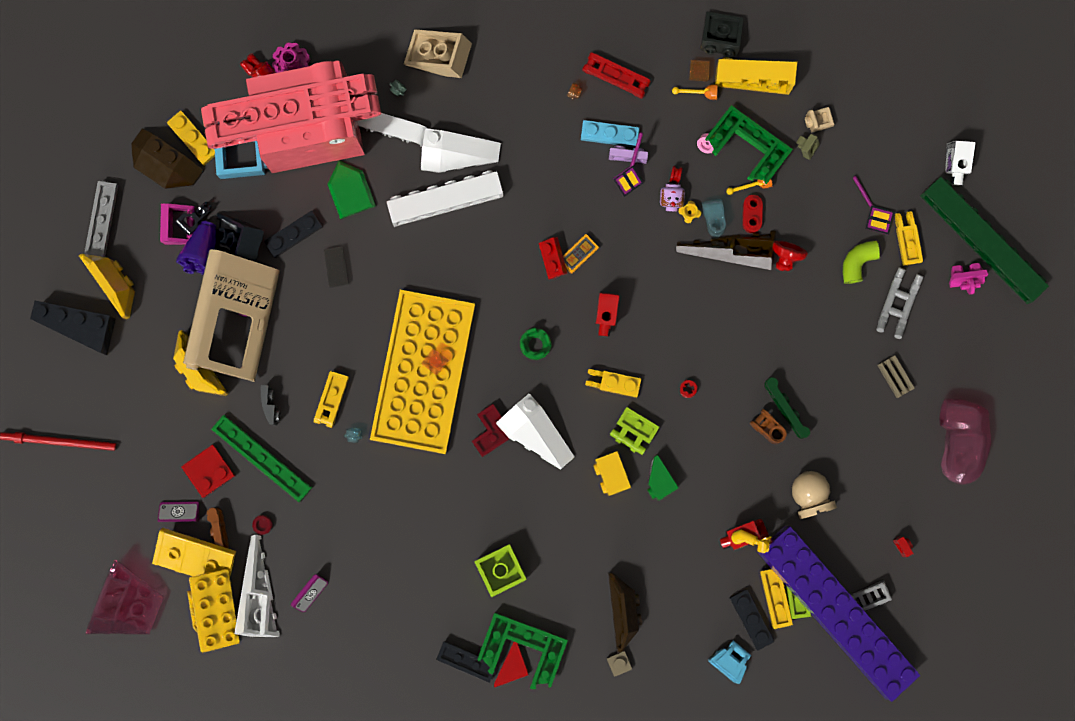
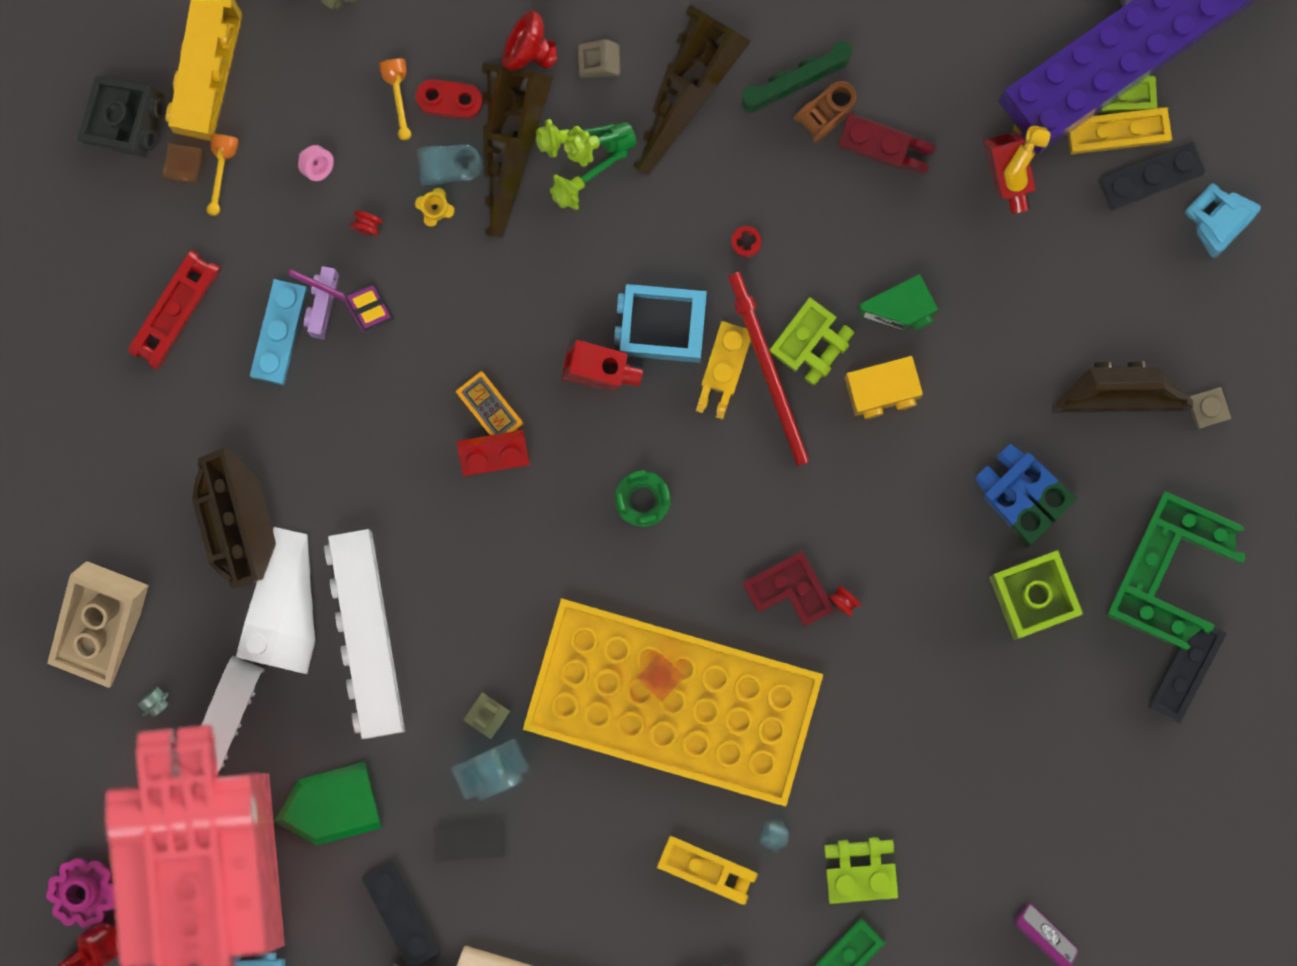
camera: 85 degrees left, 0 degrees up
red tile [494,642,529,687] -> none
white wedge [496,394,574,470] -> none
clear orange plate [567,82,582,101] -> none
lavender head [660,184,685,211] -> none
green wedge [705,105,793,184] -> none
tan tile [792,471,837,519] -> none
none -> dark brown wedge [192,448,276,589]
none -> clear light blue brick [451,739,531,802]
none -> olive tile [463,692,511,740]
none -> lime plant [536,119,636,210]
none -> dark tan slope [578,39,620,78]
none -> medium azure window [614,284,707,363]
none -> dark brown wedge [633,5,751,175]
none -> red bar [728,272,810,466]
none -> lime plate [824,837,898,904]
none -> red bush [828,585,861,618]
none -> dark red hinge [837,113,936,174]
none -> blue hips [974,444,1078,548]

